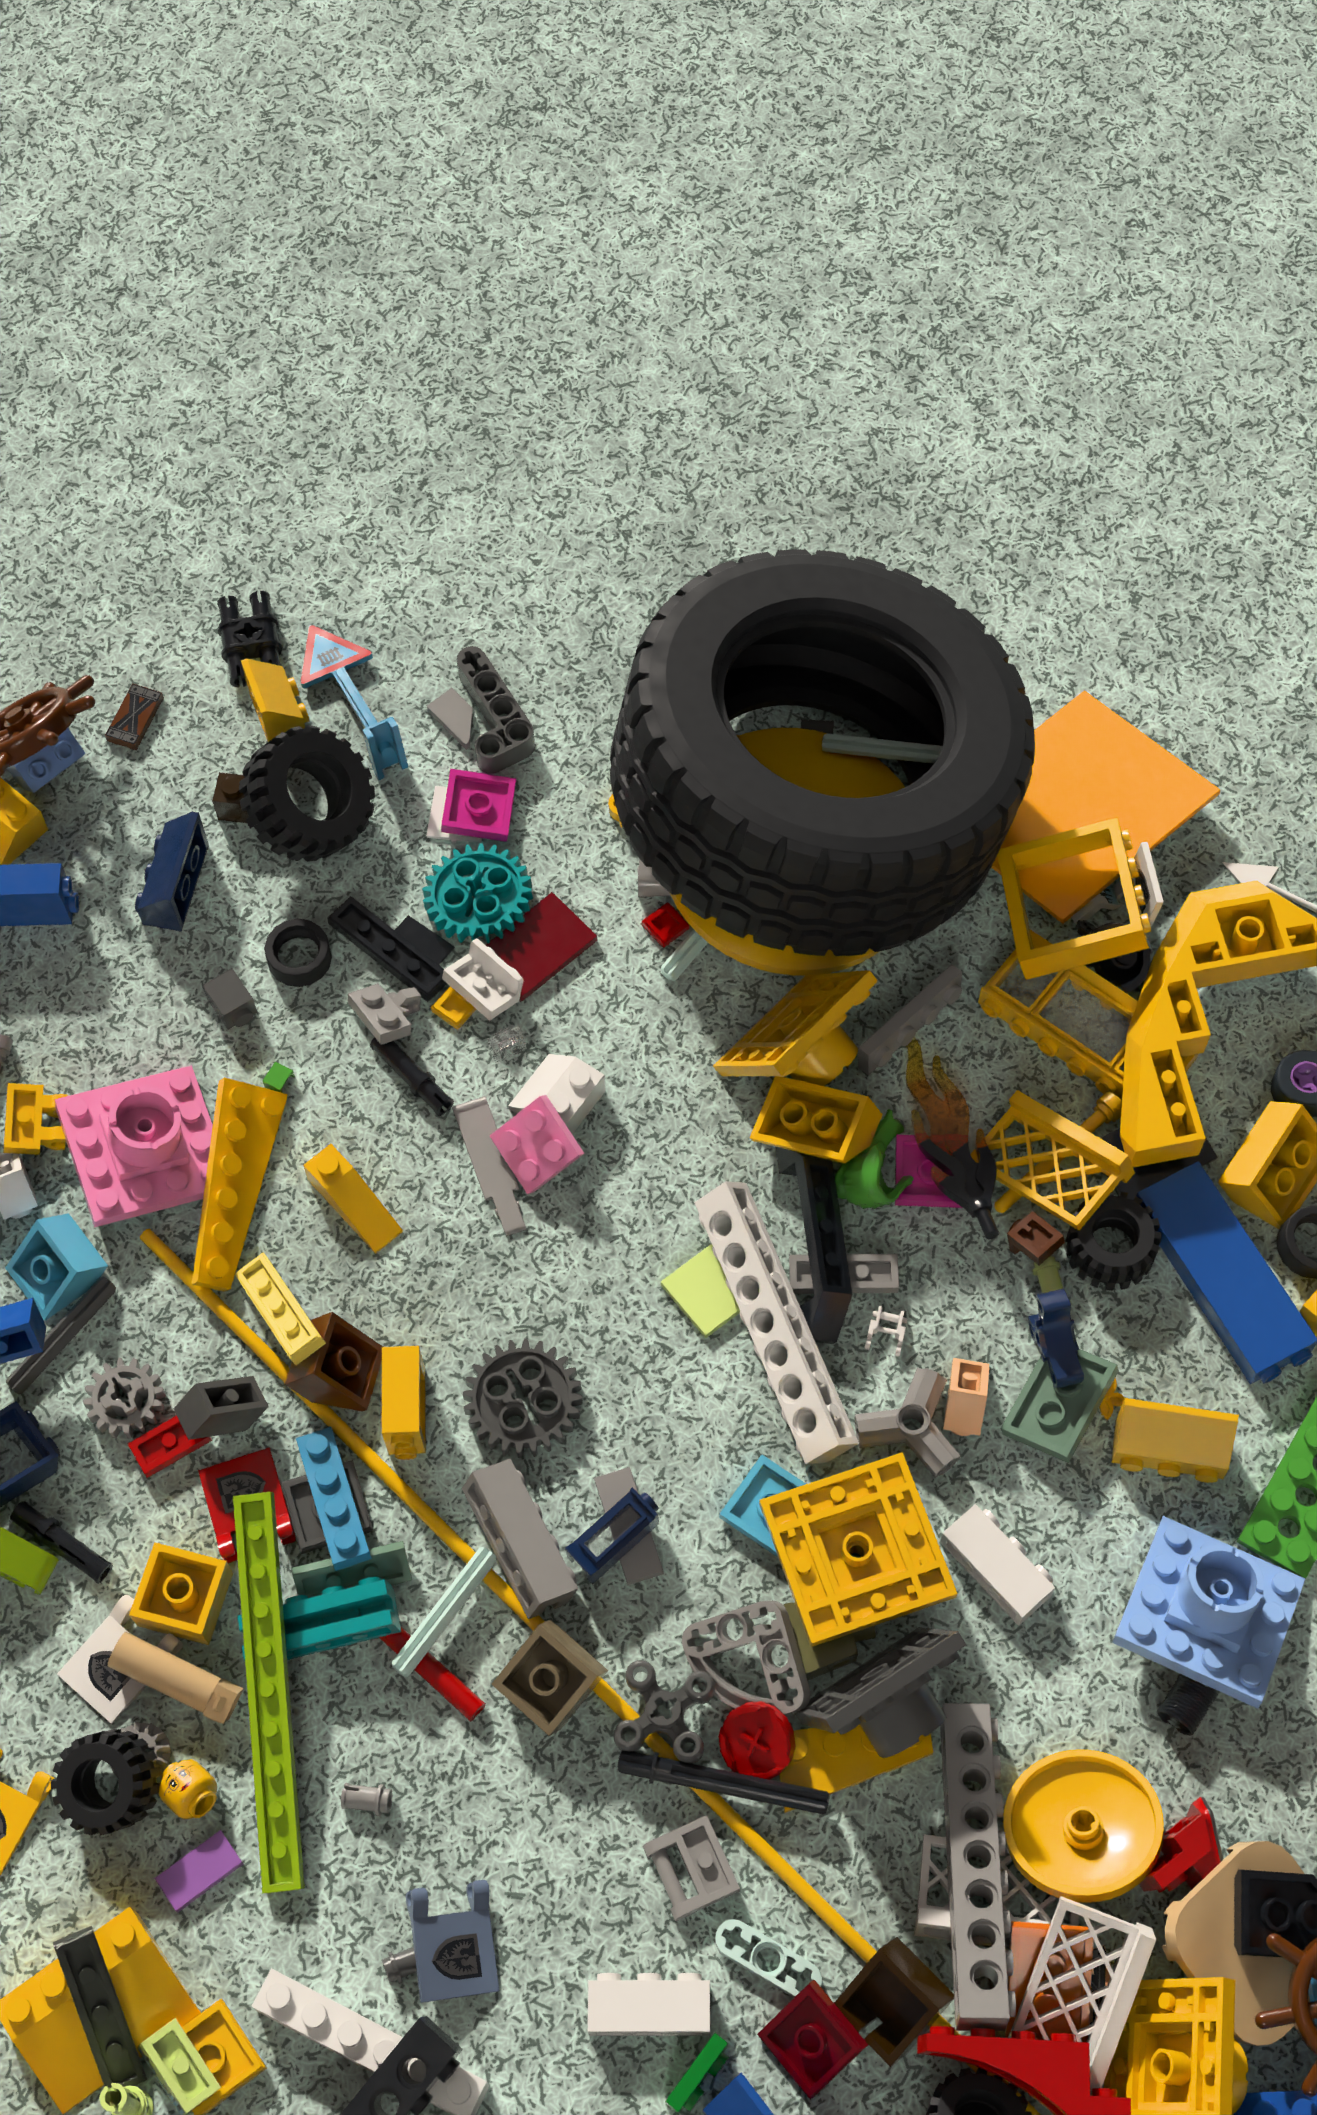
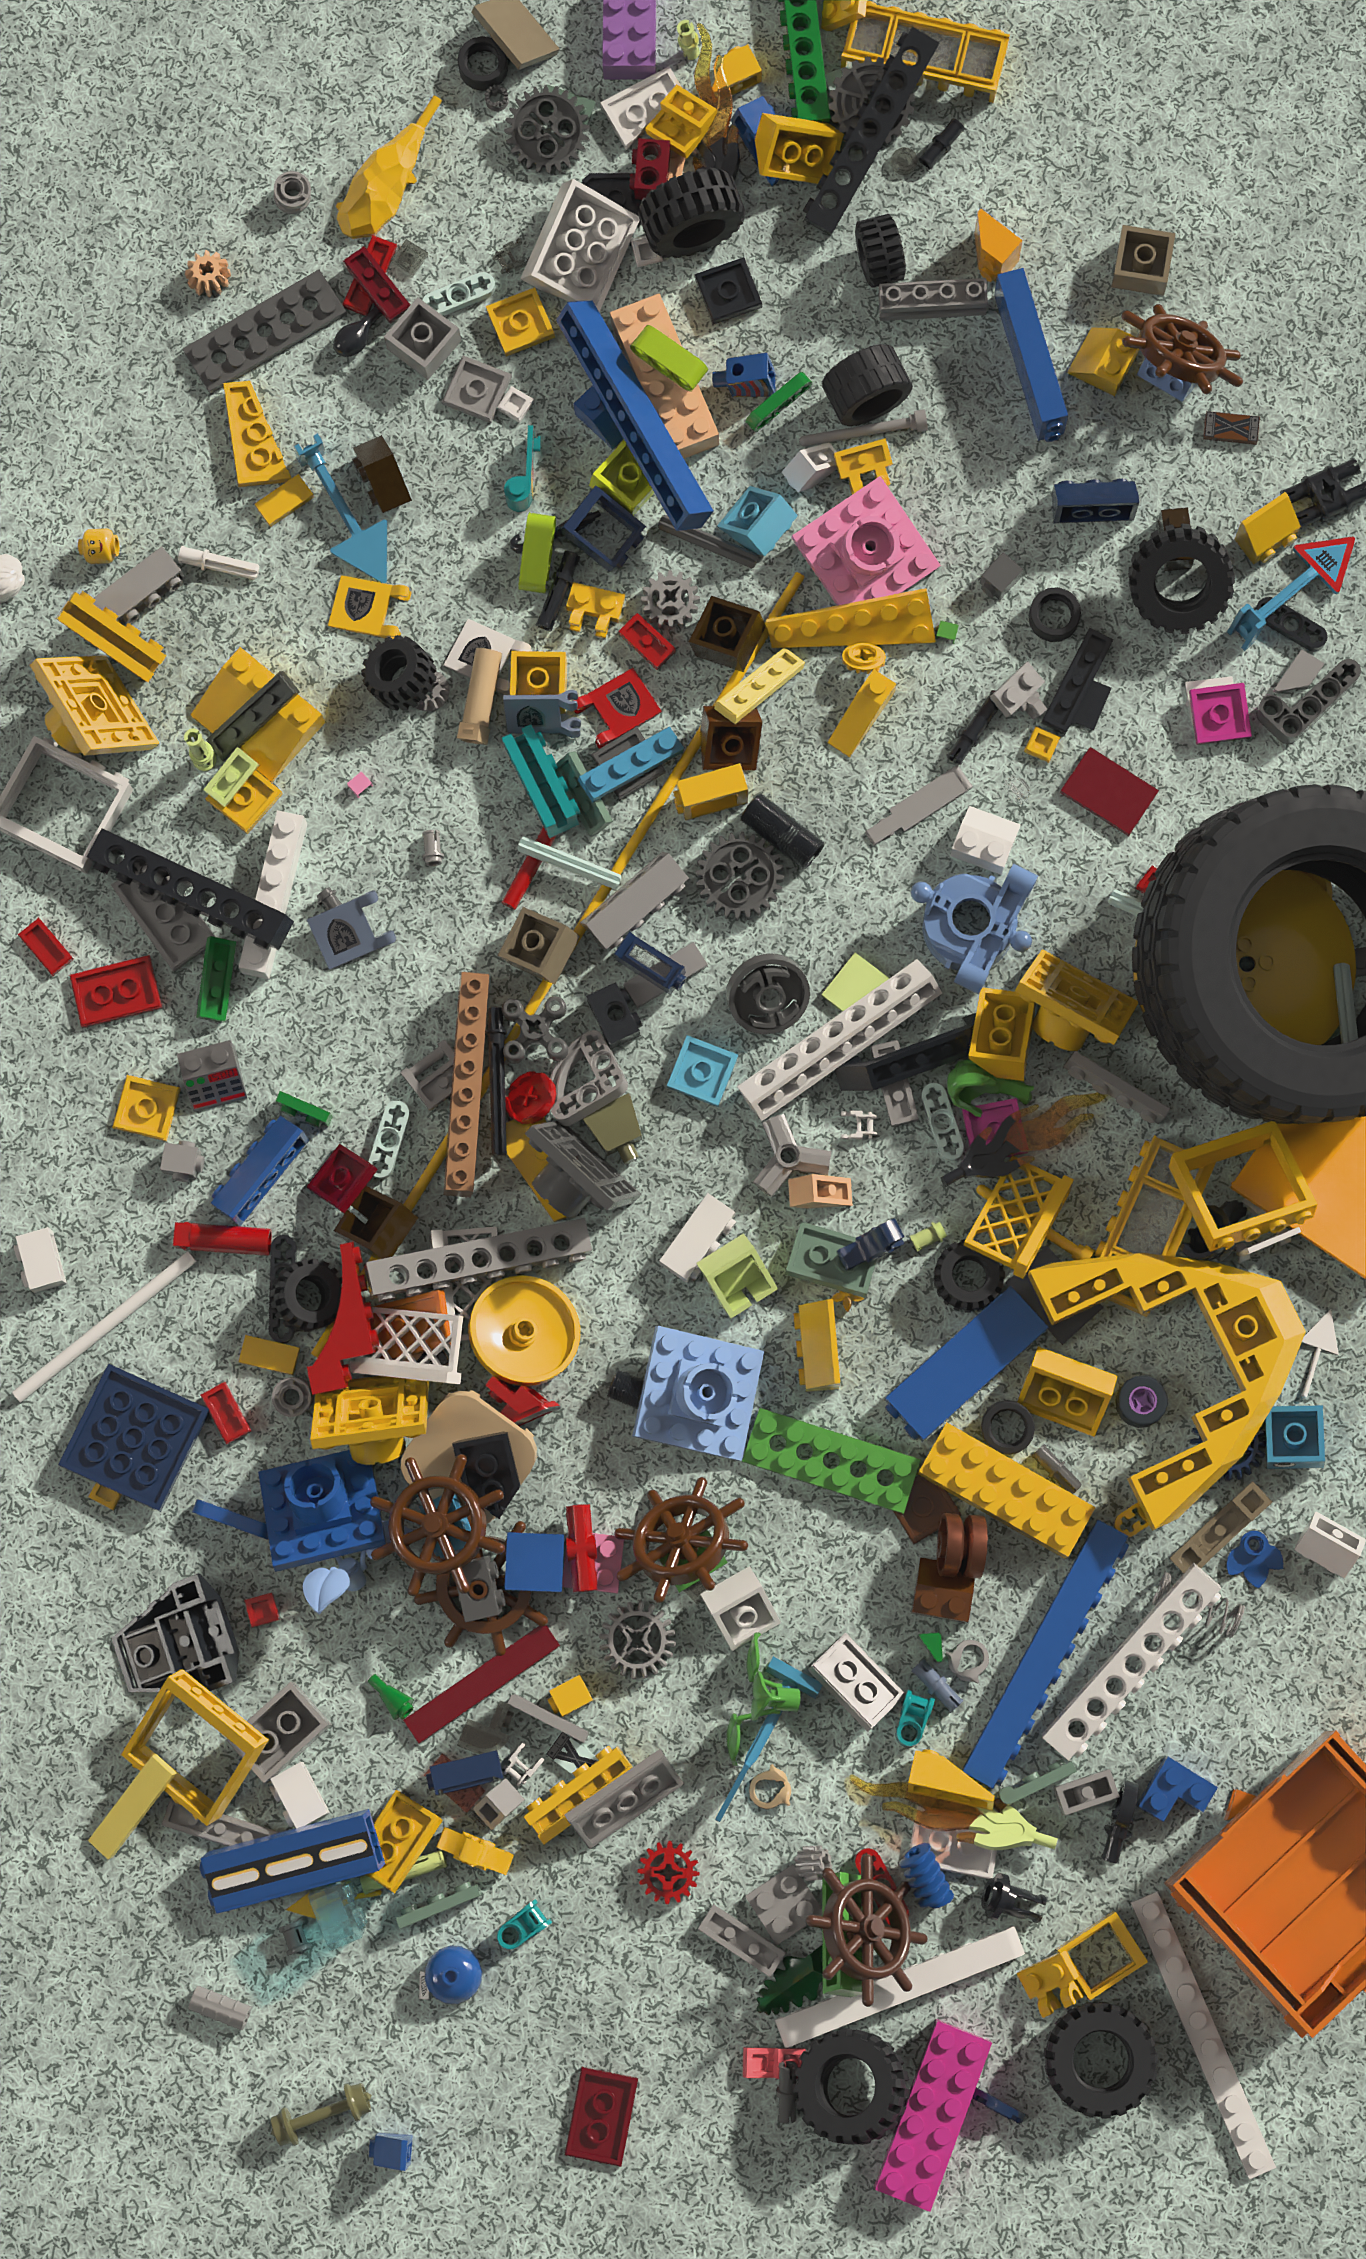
camera: 80 degrees right, 15 degrees up
medium lavender tile [154,1830,244,1913] -> none
yellow head [159,1759,217,1819] -> none
dark grey brick [173,1376,269,1440] -> none
lime plate [233,1492,305,1894] -> none
teal gear [422,843,533,943] -> none
white bracket [442,938,524,1021] -> none
bright pink plate [490,1095,585,1194] -> none
white brick [588,1973,710,2036] -> none
yellow piece [759,1452,958,1647] -> none
reddish brown bracket [1007,1211,1065,1266] -> none
none -> bright pink piece [347,771,373,798]
none -> medium nougat brick [443,972,489,1198]
none -> sand blue flag [503,690,581,738]
none -> yellow plate [566,582,625,638]
none -> black brick [586,982,643,1049]
none -> dark brown brick [688,595,766,672]
none -> yellowish green piece [696,1233,778,1318]
none -> dark grey piece [726,953,810,1034]
none -> black piece [740,793,825,870]
none -> yellow gear [842,643,886,675]
none -> medium blue piece [910,864,1038,995]
none -> light aqua beam [921,1083,964,1161]
none -> black beam [1255,597,1328,651]

